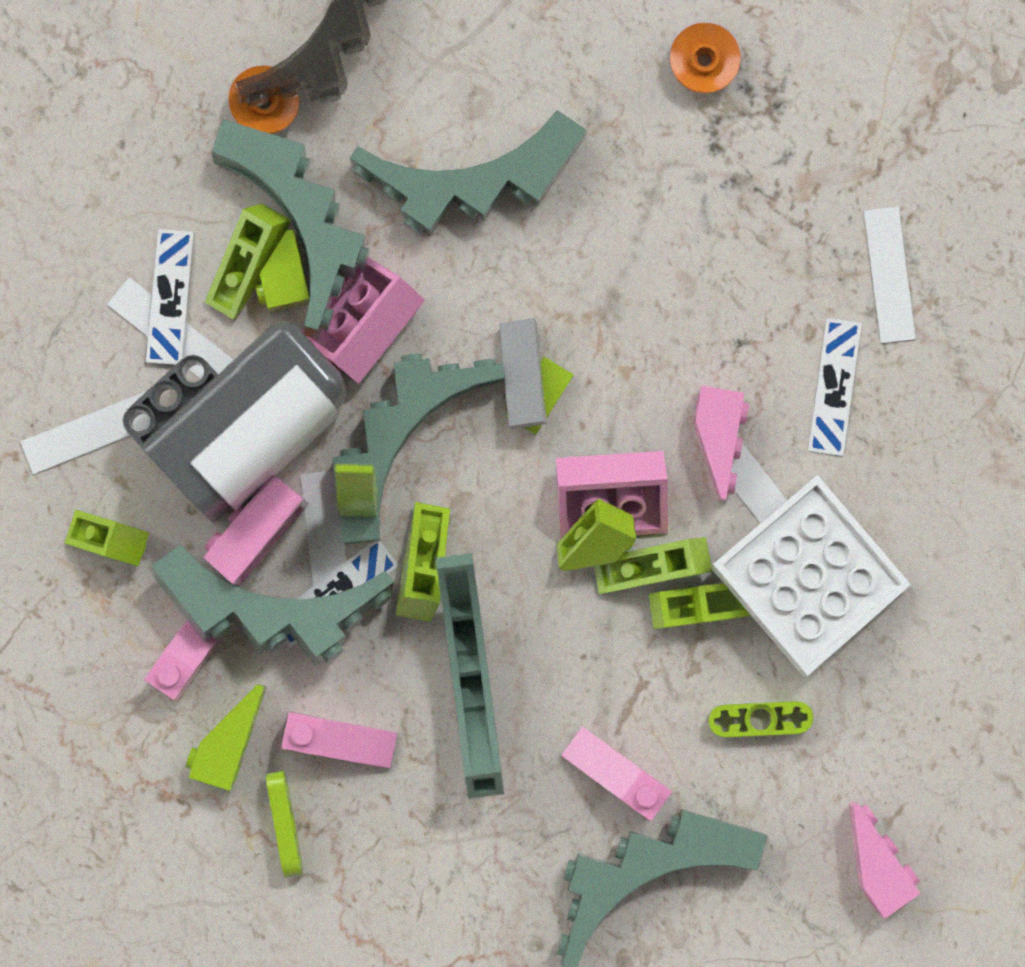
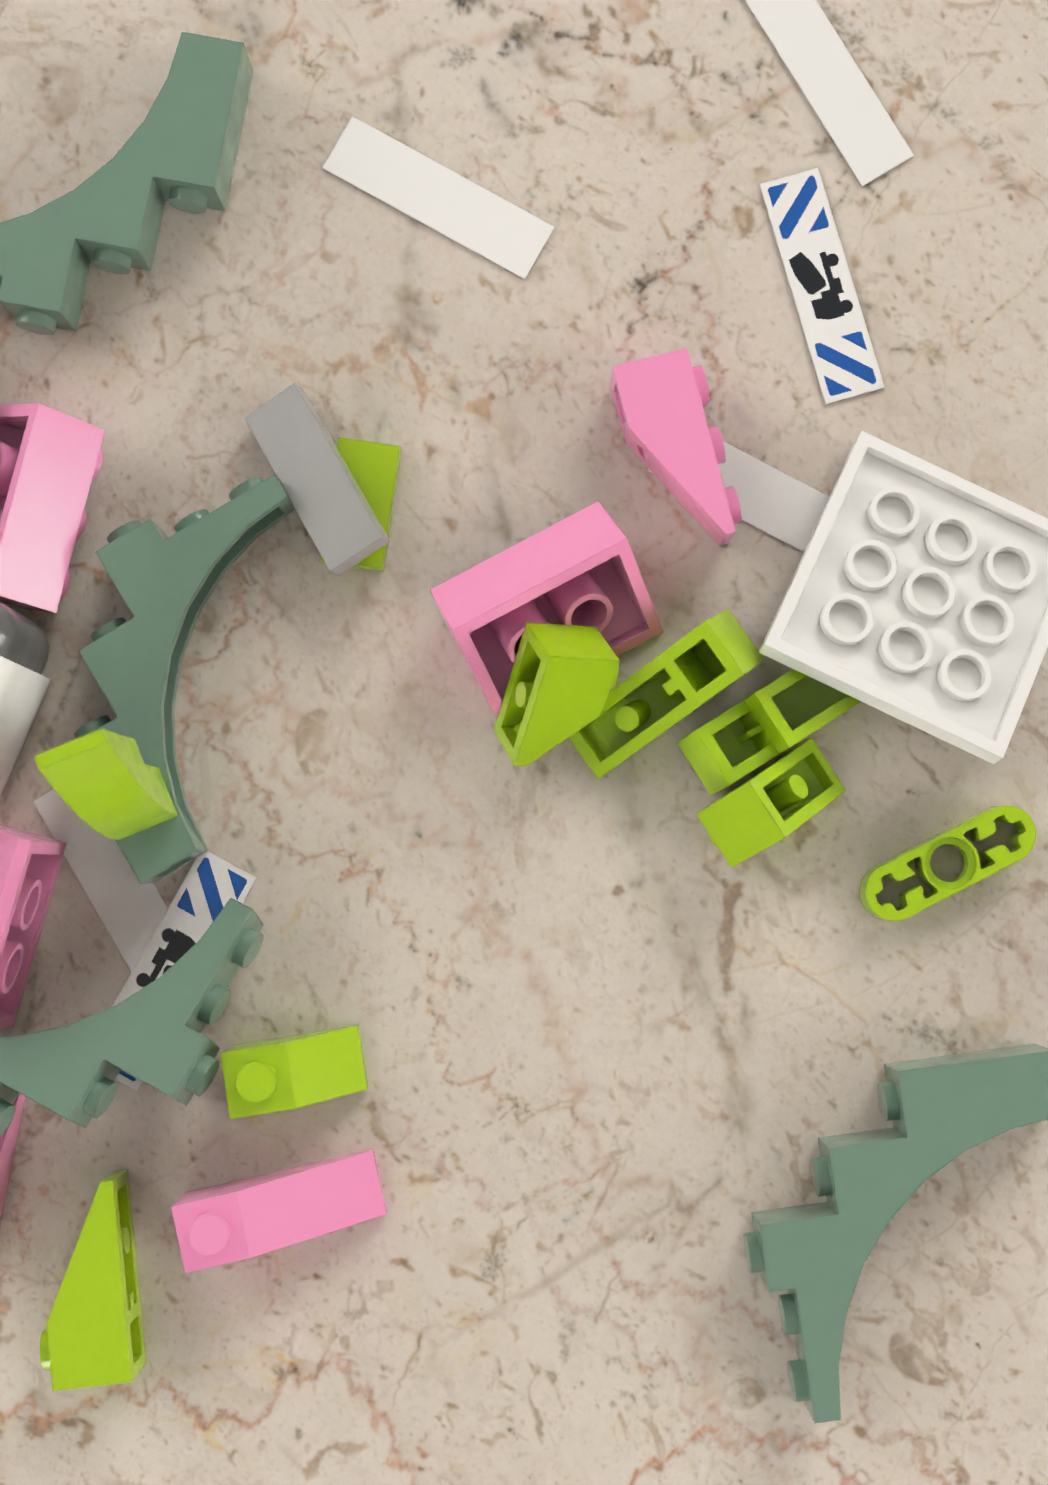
camera: 20 degrees left, 0 degrees up
lime beam [266,771,303,878] -> none
lime slope [396,502,450,622] -> none
sand green arch [435,553,504,799] -> none
bright pink slope [561,726,672,821] -> none
none -> lime slope [220,1025,368,1119]
none -> white sticker [322,116,554,279]
none -> lime slope [696,738,846,868]

